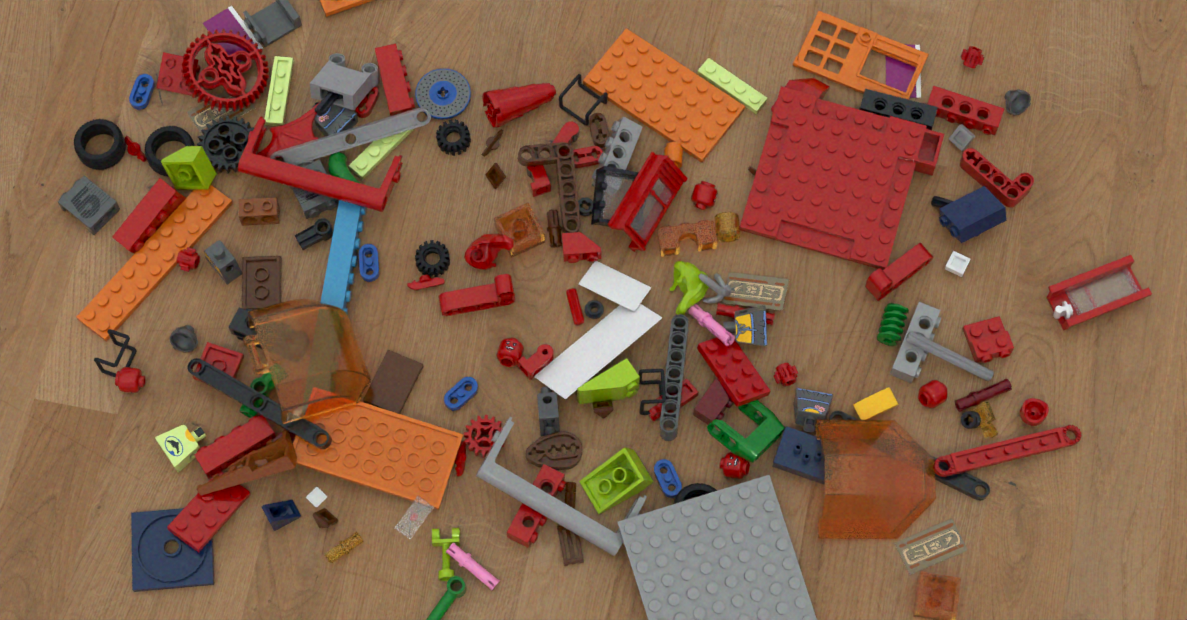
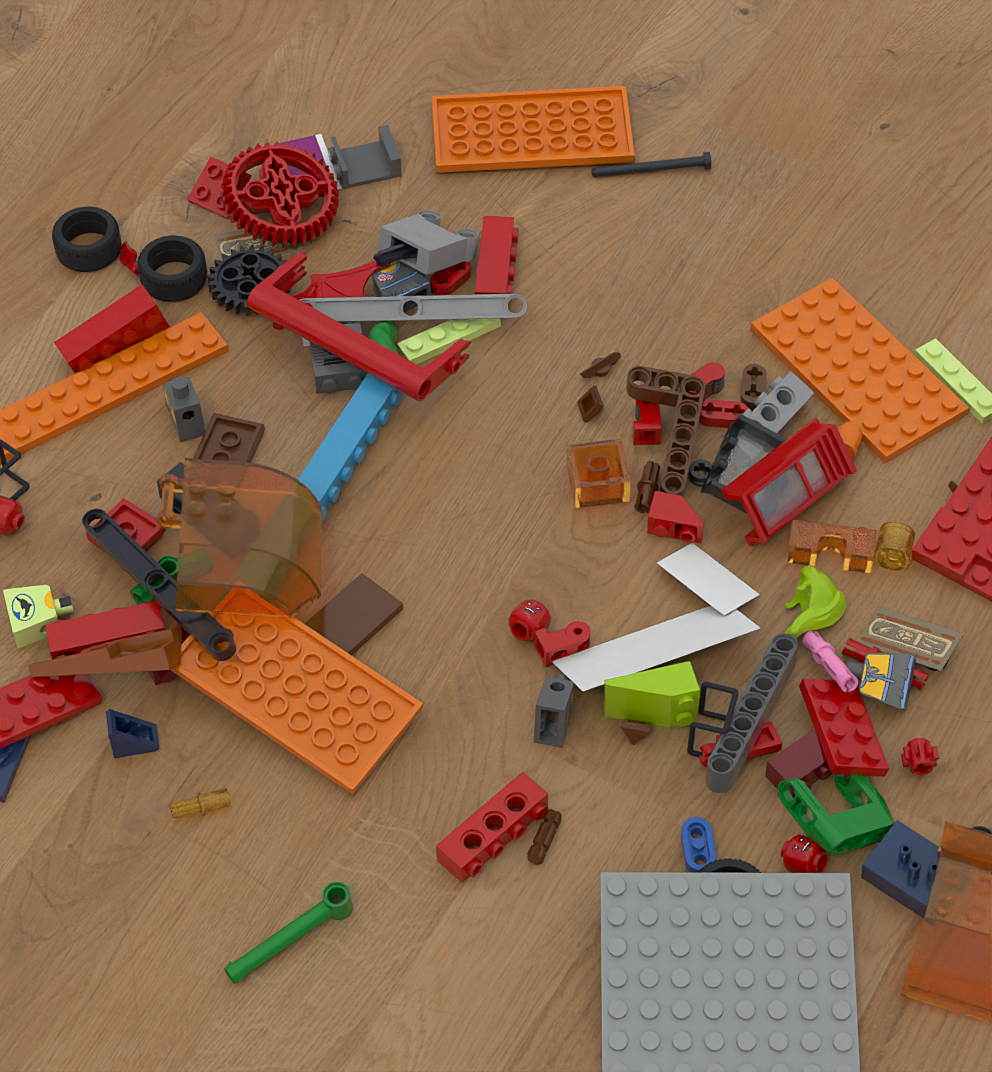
camera: 20 degrees right, 15 degrees down
dark grey panel [58,176,120,235] -> none
blue plate [129,74,155,110] -> none
lime slope [161,146,217,189] -> none
dark grey piece [169,325,198,352] -> none
red gear [176,247,200,272] -> none
dark orange brick [239,197,280,226] -> none
yellowish green plate [264,56,294,126] -> none
black piece [295,218,333,250] -> none
white sticker [306,487,327,507] -> none
reddish brown slope [313,508,338,528] -> none
blue plate [359,244,379,282] -> none
clear tile [395,495,434,540] -> none
red piece [407,275,445,290] -> none
piece [415,69,471,120] -> none
black tyre [415,240,450,277] -> none
lime bar [432,528,460,581] -> none
black tyre [436,119,471,156] -> none
red beam [438,274,515,316] -> none
blue plate [444,377,478,411] -> none
bright pink pin [446,542,500,590] -> none
red piece [454,441,466,477] -> none
red piece [464,234,514,270] -> none
red gear [464,415,506,458] -> none
light grey piece [476,417,647,556] -> none
red cone [482,83,556,128] -> none
reddish brown piece [526,431,582,470] -> none
reddish brown tile [557,526,584,566] -> none
black piece [559,74,608,126] -> none
red axle [566,288,584,325] -> none
lime slope [579,447,654,514] -> none
black plate [585,300,604,319] -> none
red head [691,181,718,210] -> none
light grey piece [699,273,732,304] -> none
dark grey torso [793,388,833,432] -> none

